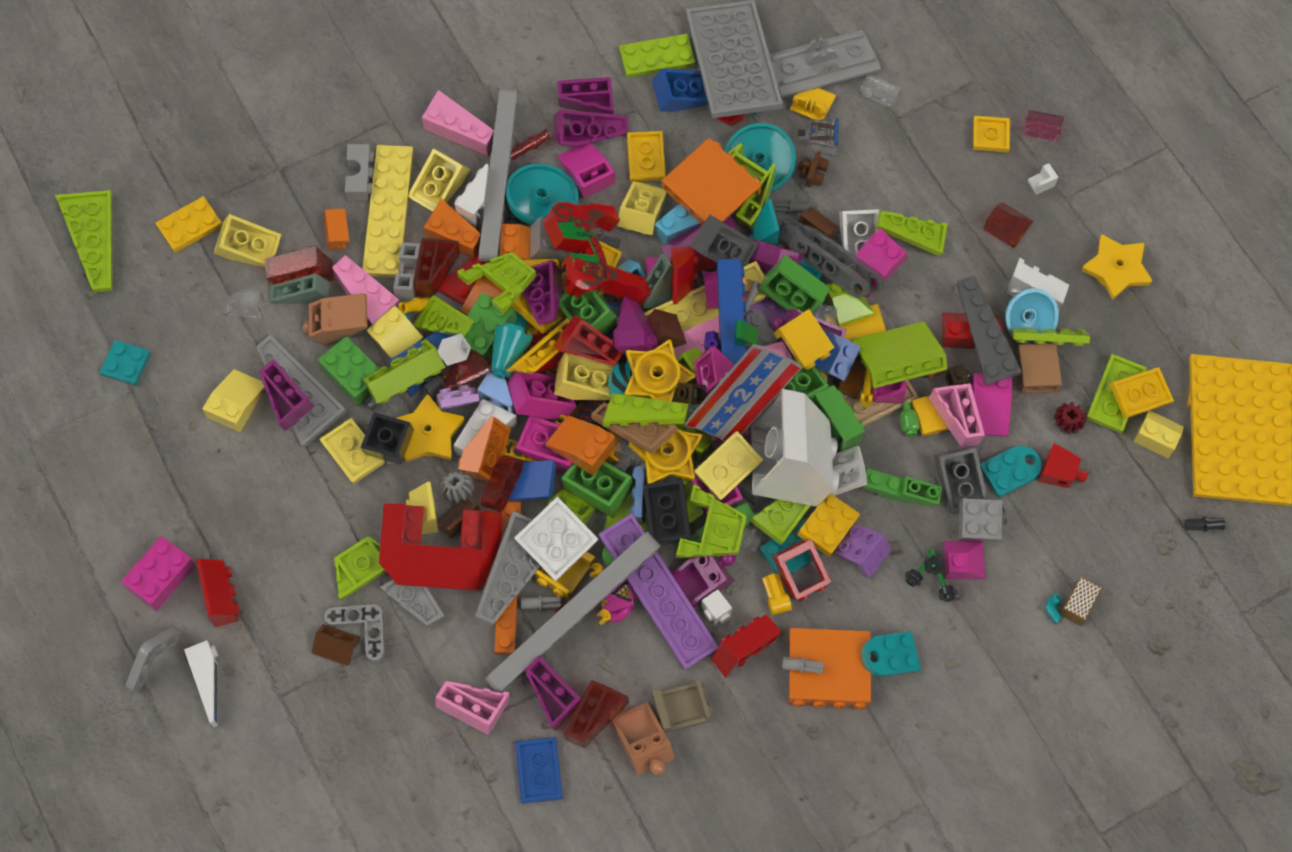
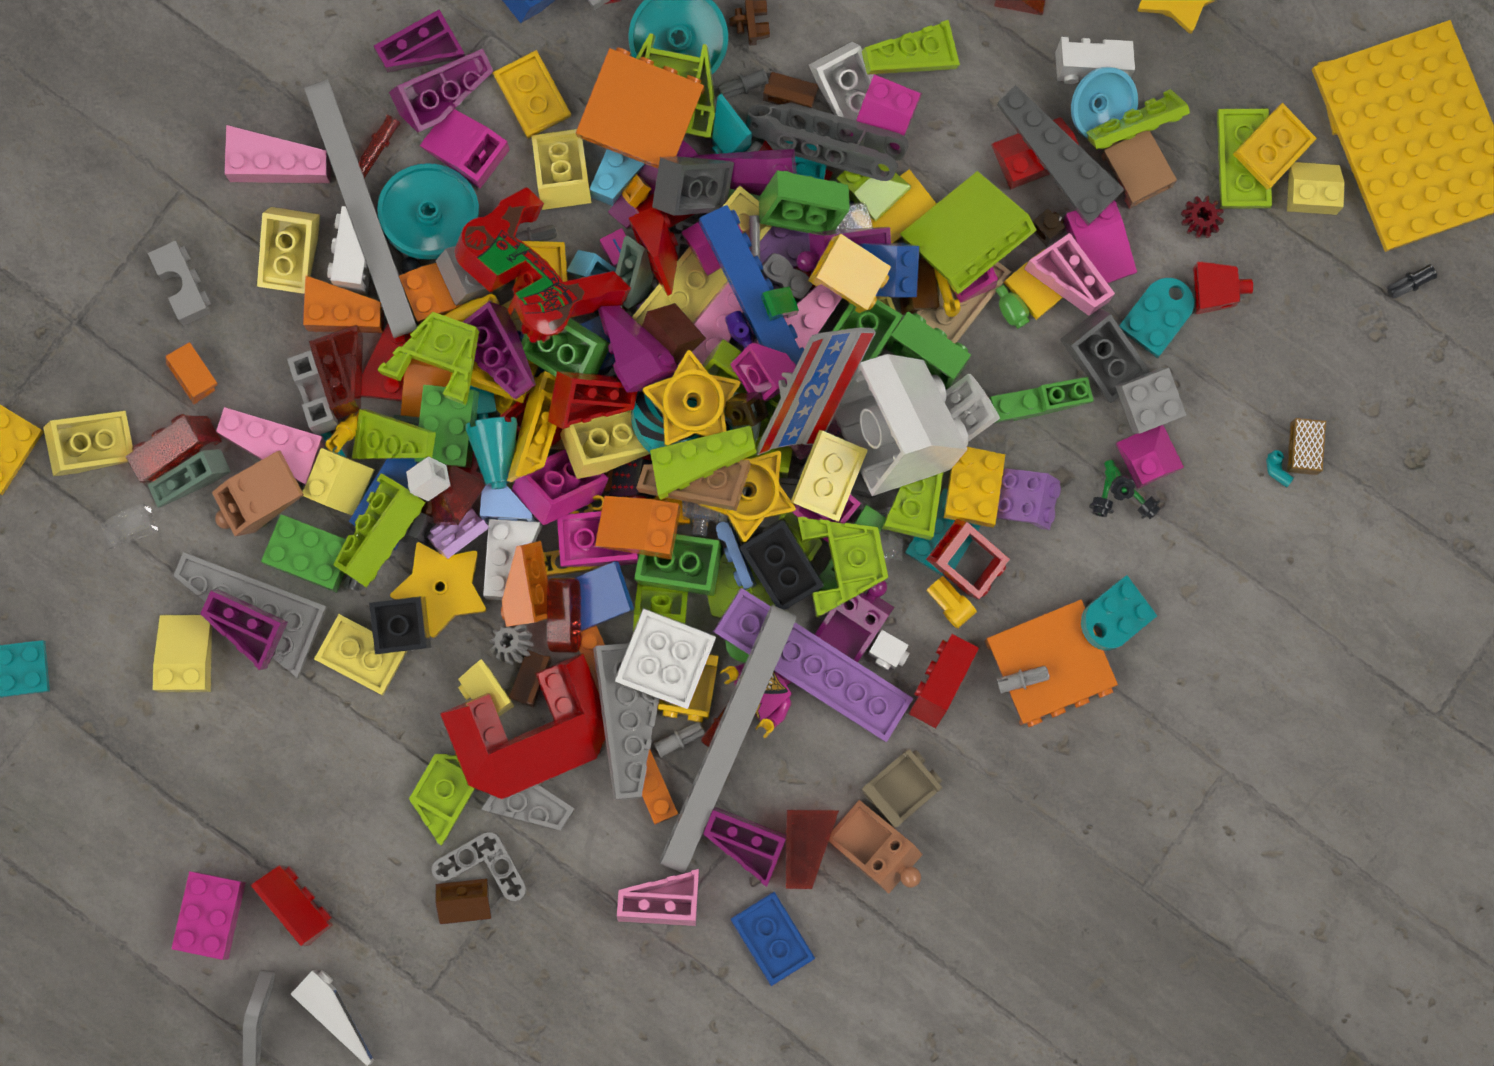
camera: 25 degrees left, 15 degrees up
light yellow plate [362,145,413,278] -> none
none -> light orange plate [621,174,651,209]

